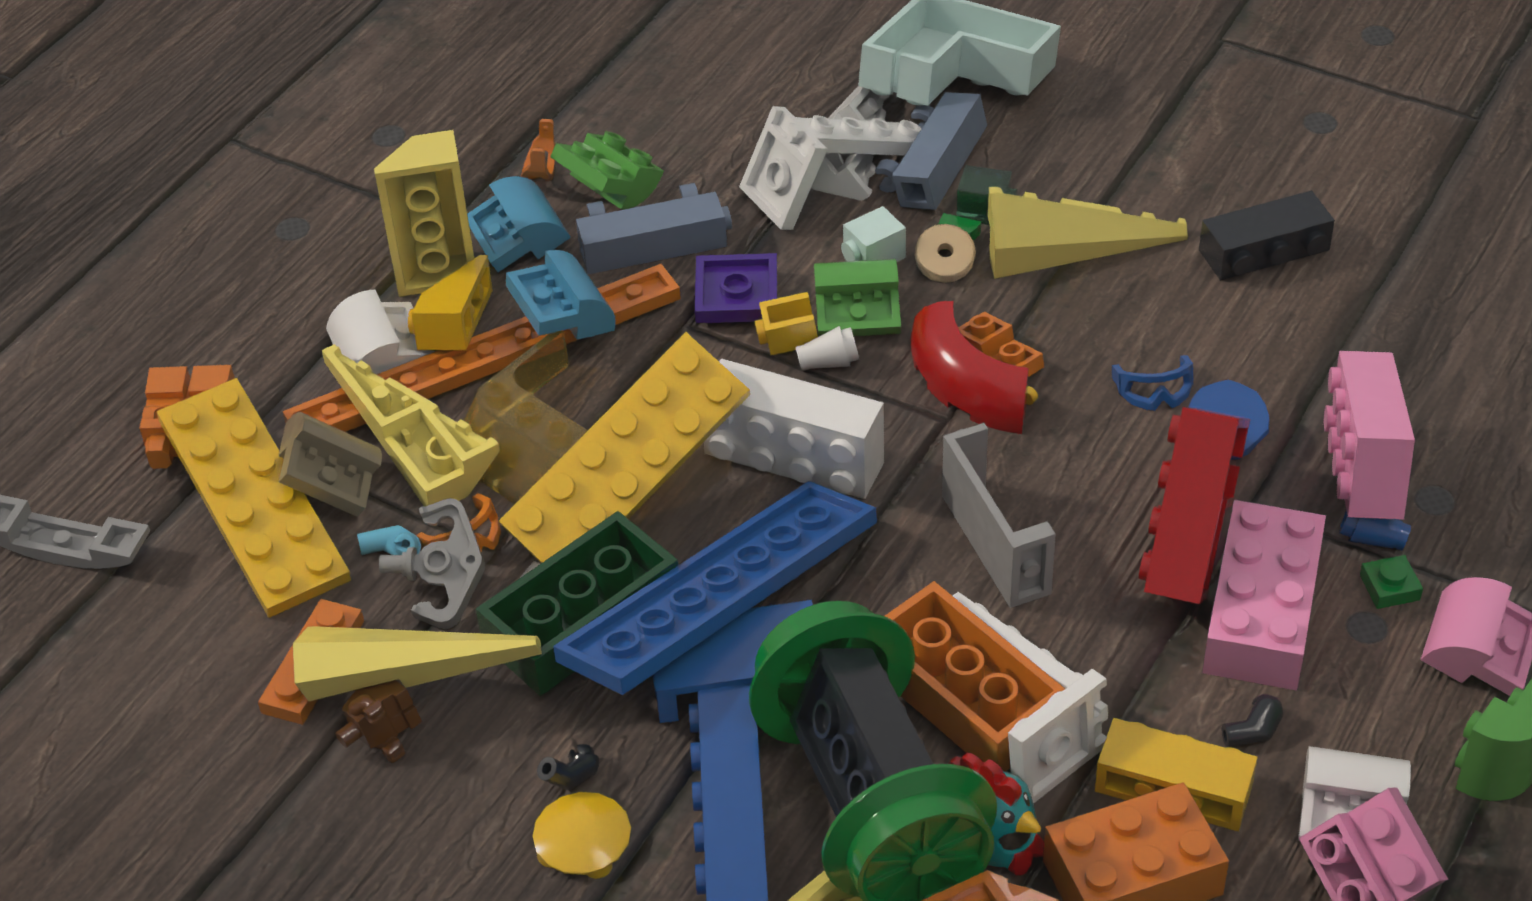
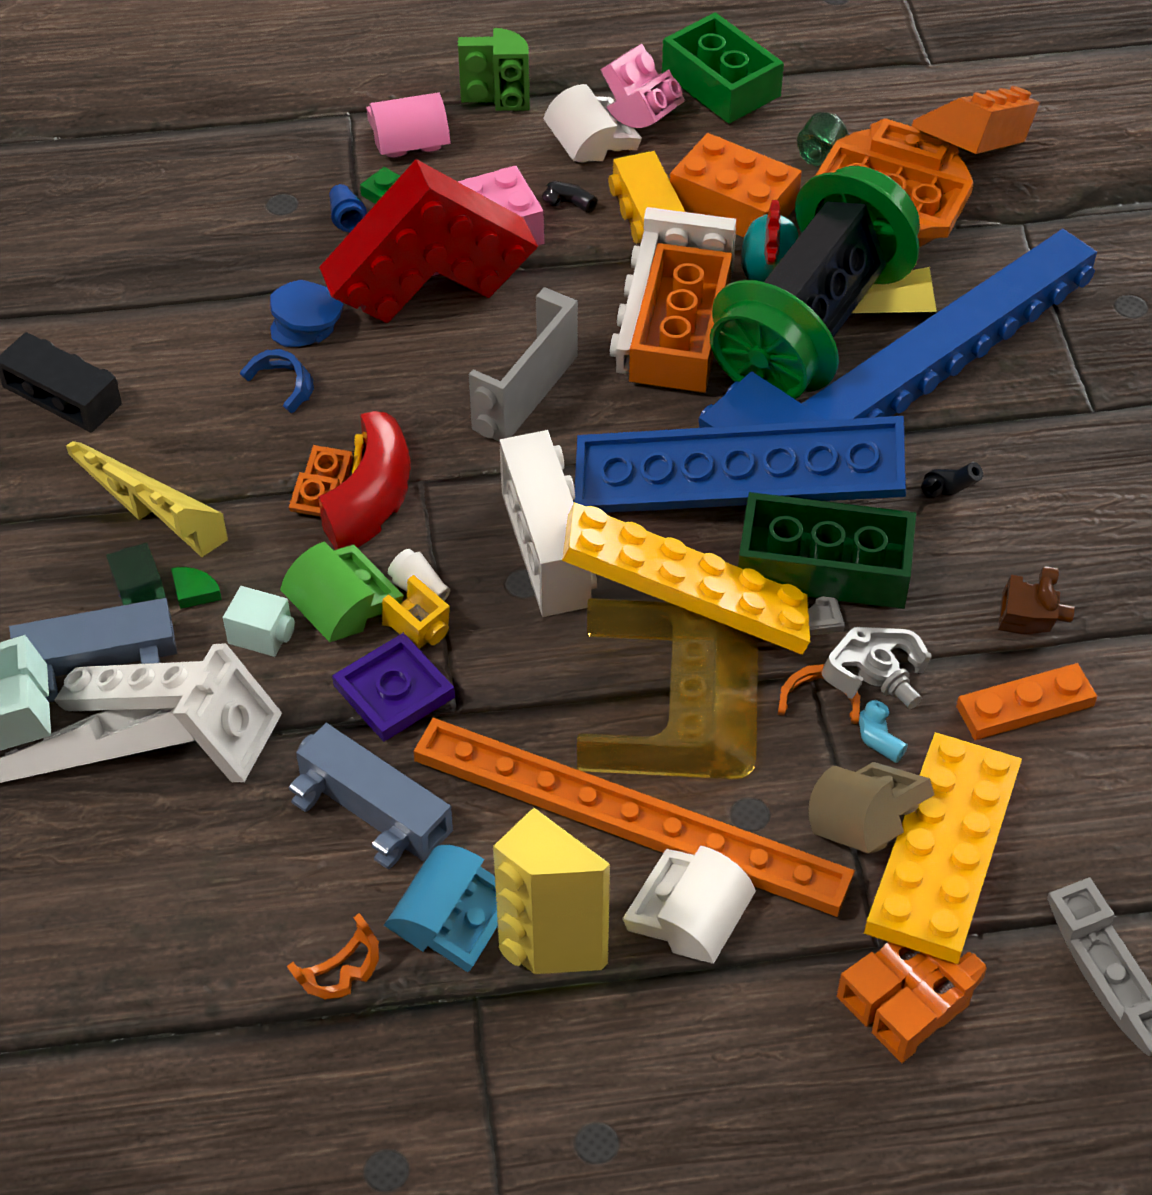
camera: 130 degrees left, 5 degrees up
light yellow wedge [293,626,542,701] -> none
light yellow wedge [322,344,500,506] -> none
yellow slope [408,255,493,350] -> none
dark azure brick [506,250,615,339] -> none
yellow dish [533,792,631,879] -> none
bright green brick [550,131,664,210] -> none
tan piece [915,224,976,283] -> none
bright pink brick [1324,351,1415,520] -> none

